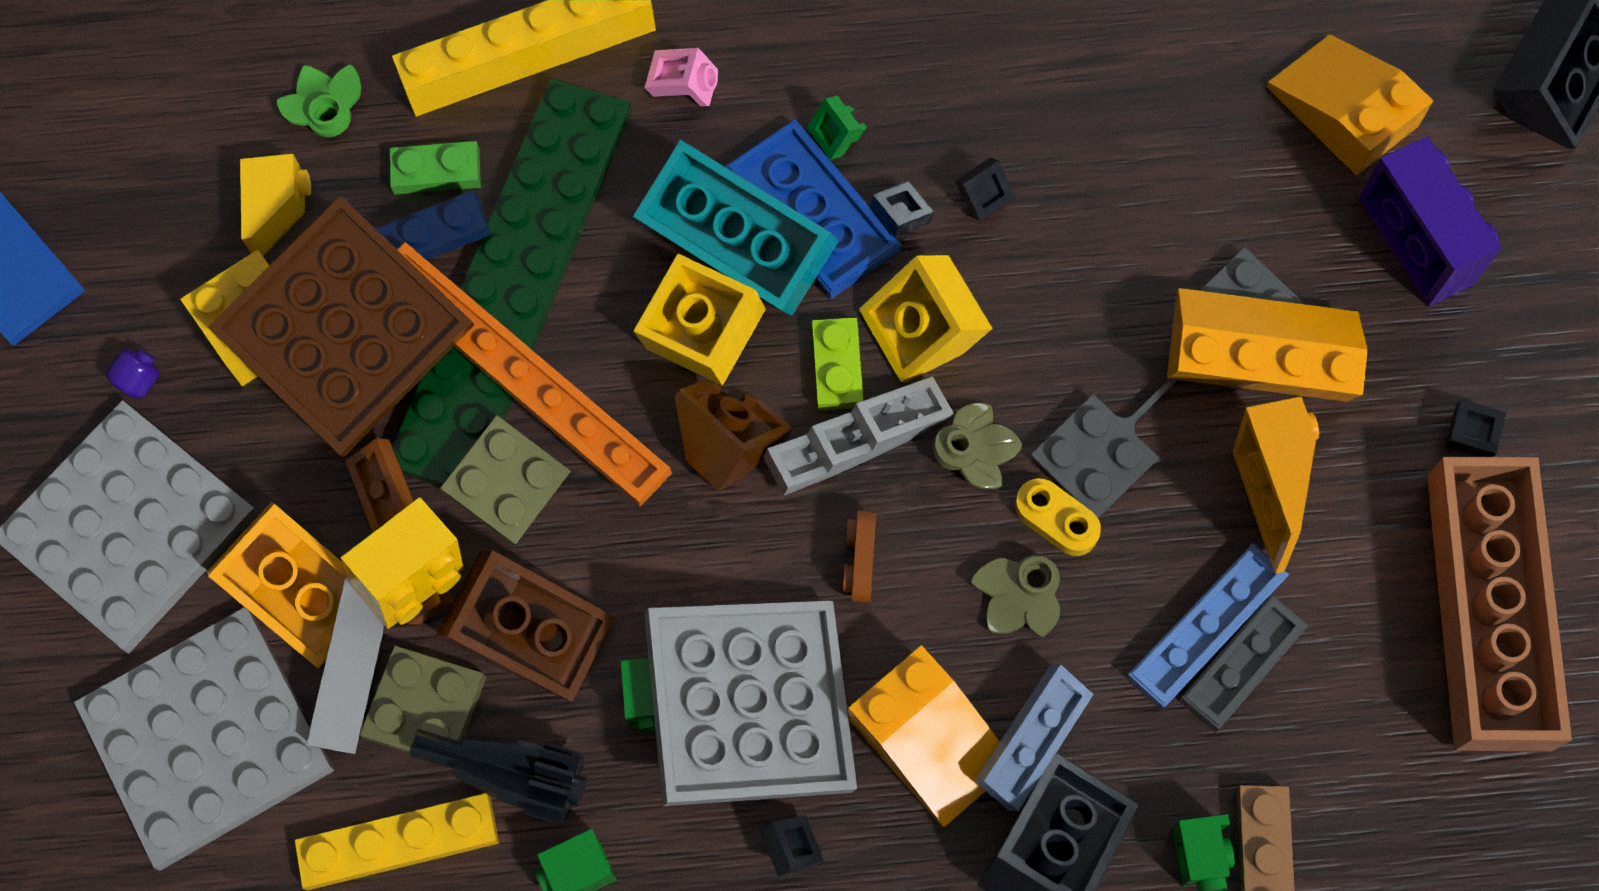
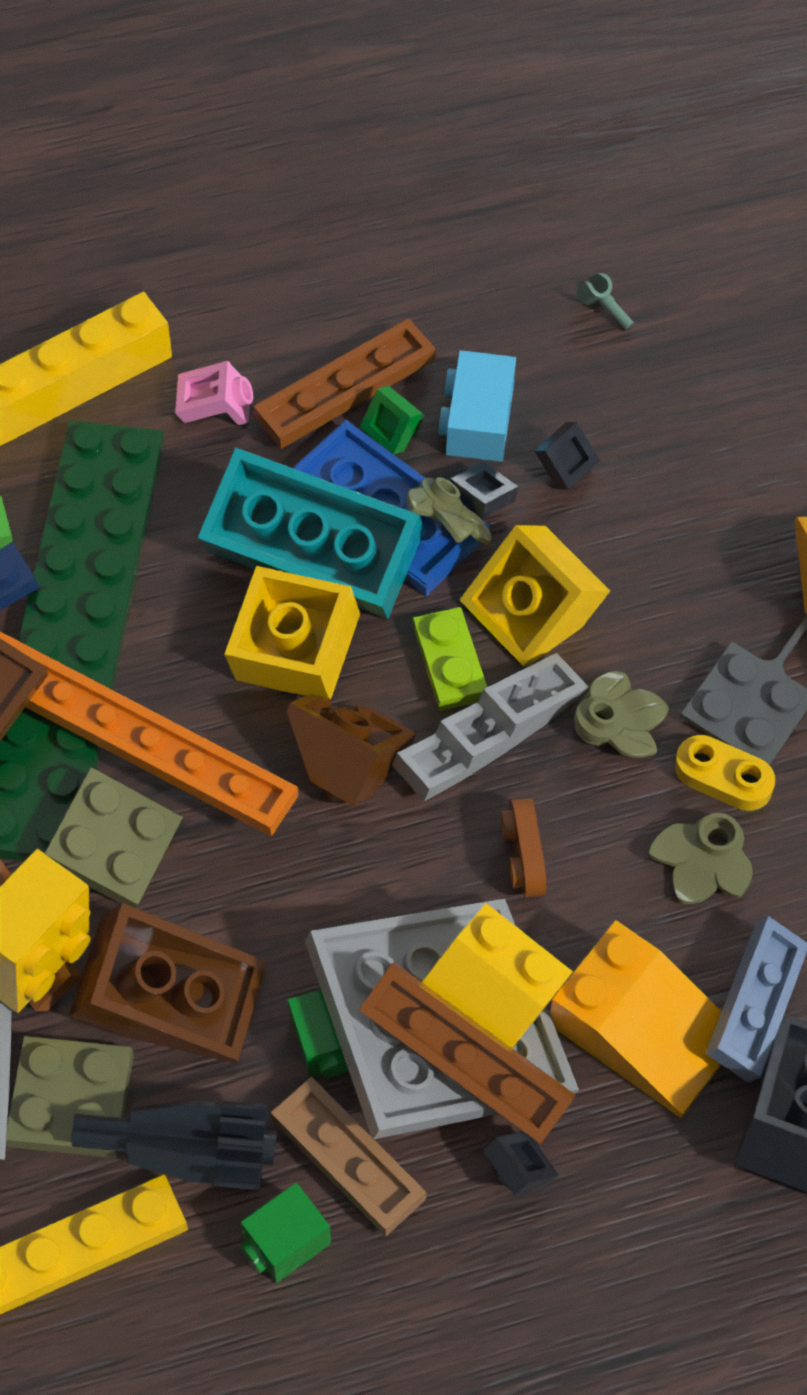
camera: 15 degrees left, 10 degrees down
none -> dark orange plate [253,318,436,449]
none -> medium nougat plate [271,1077,427,1237]
none -> dark orange plate [359,962,575,1144]
none -> olive plate [406,477,491,545]
none -> yellow slope [422,903,573,1048]
none -> medium azure brick [438,350,516,462]
none -> sand green hand [576,273,634,330]

